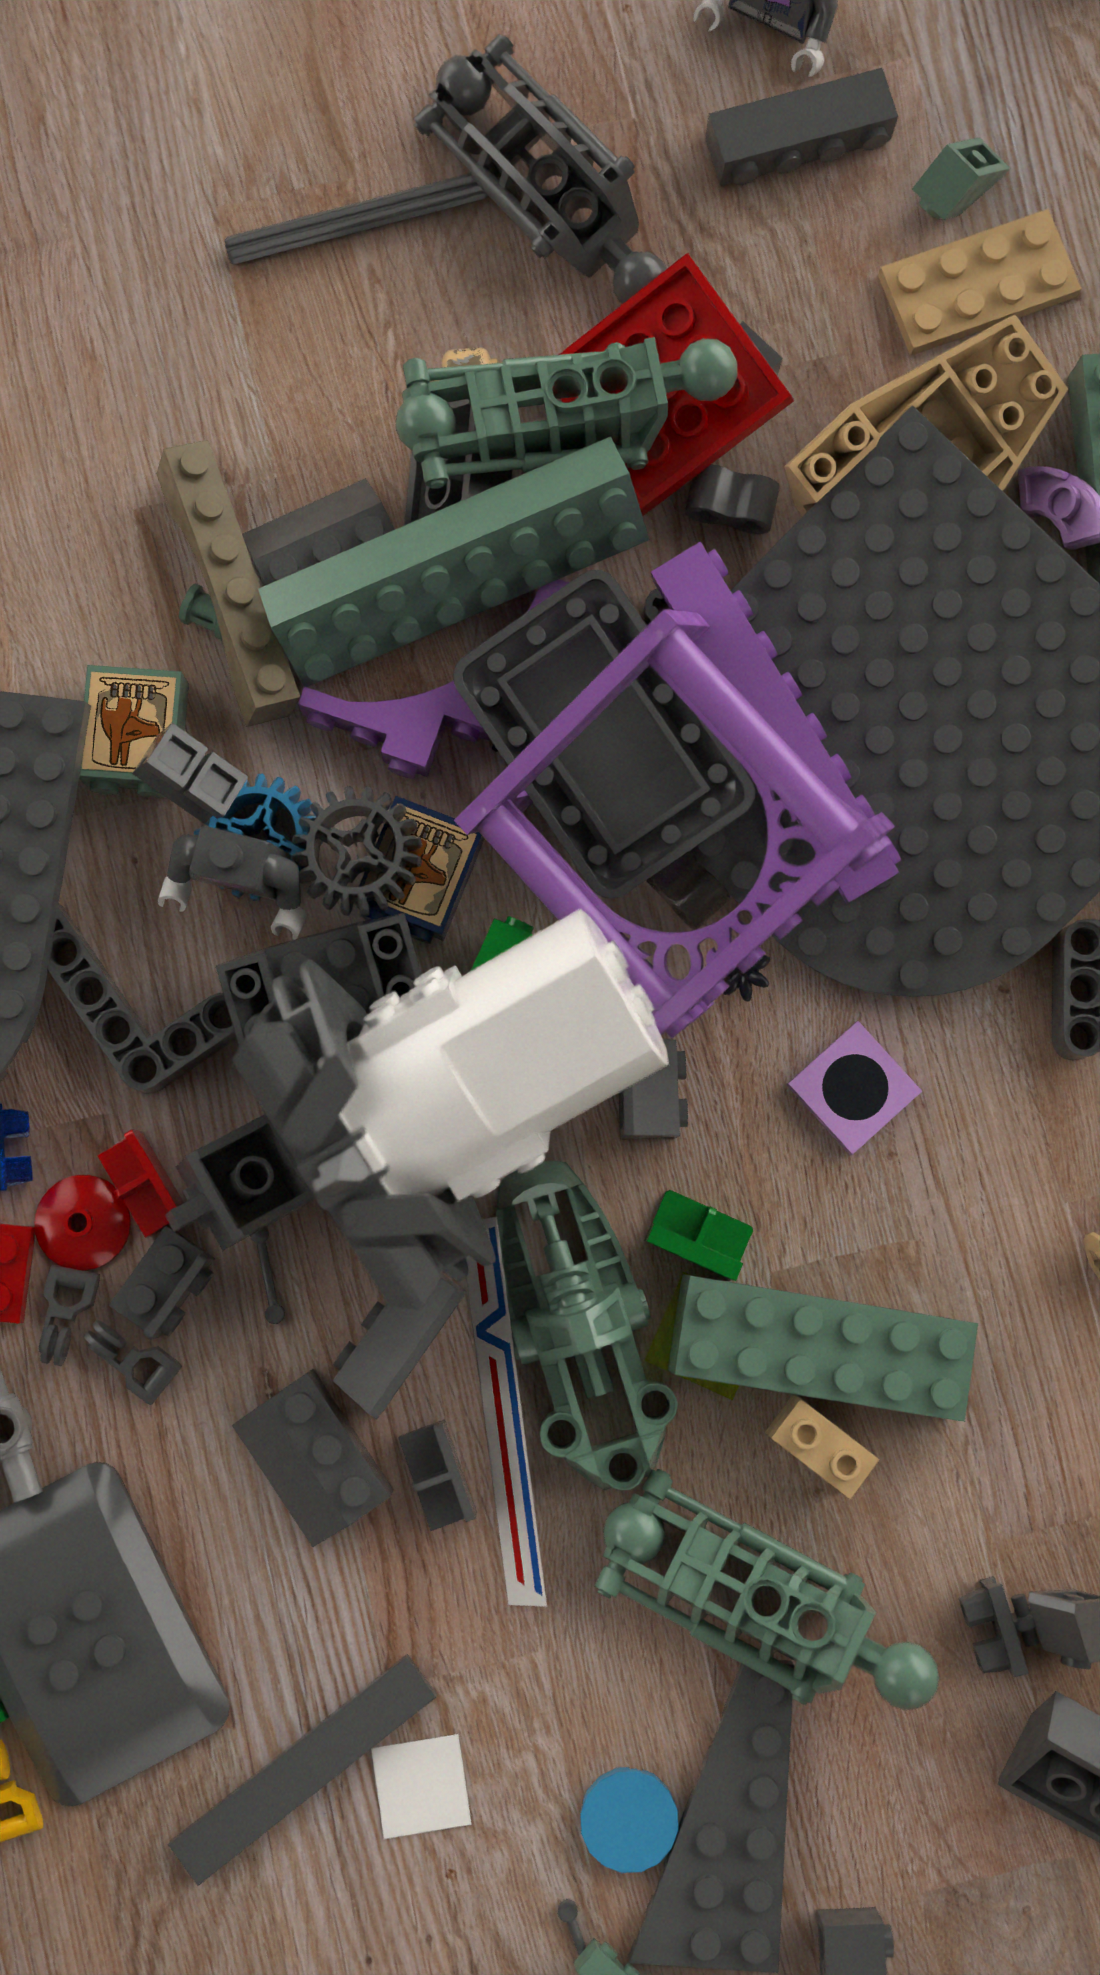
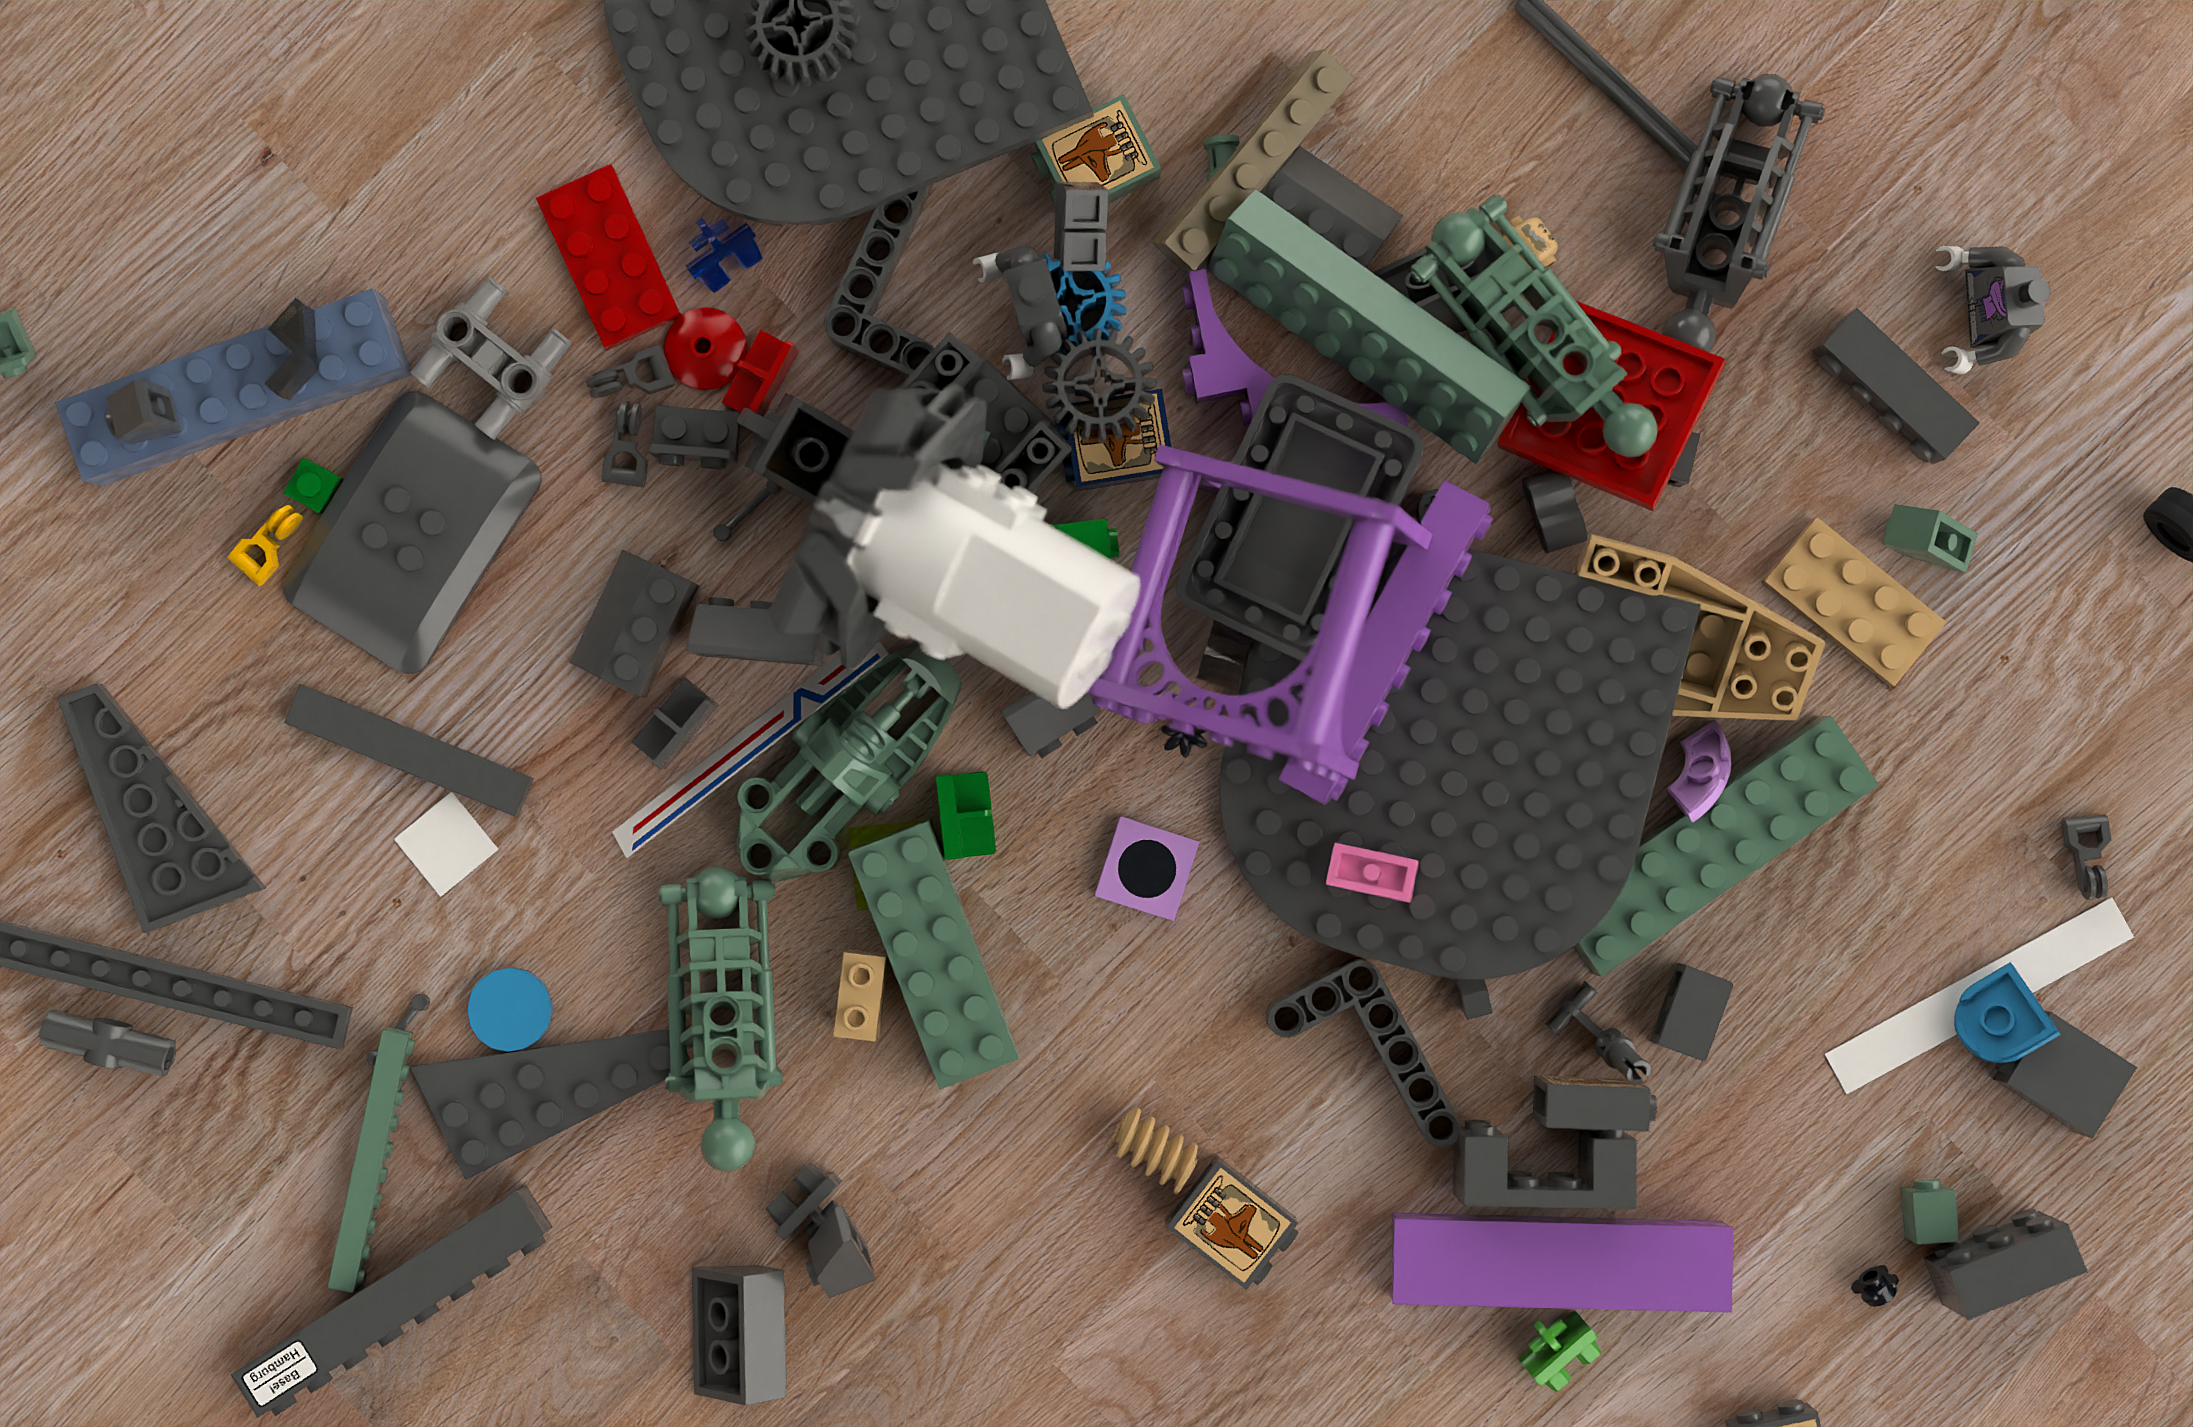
camera: 65 degrees right, 5 degrees up
none -> bright pink panel [1326,843,1419,903]

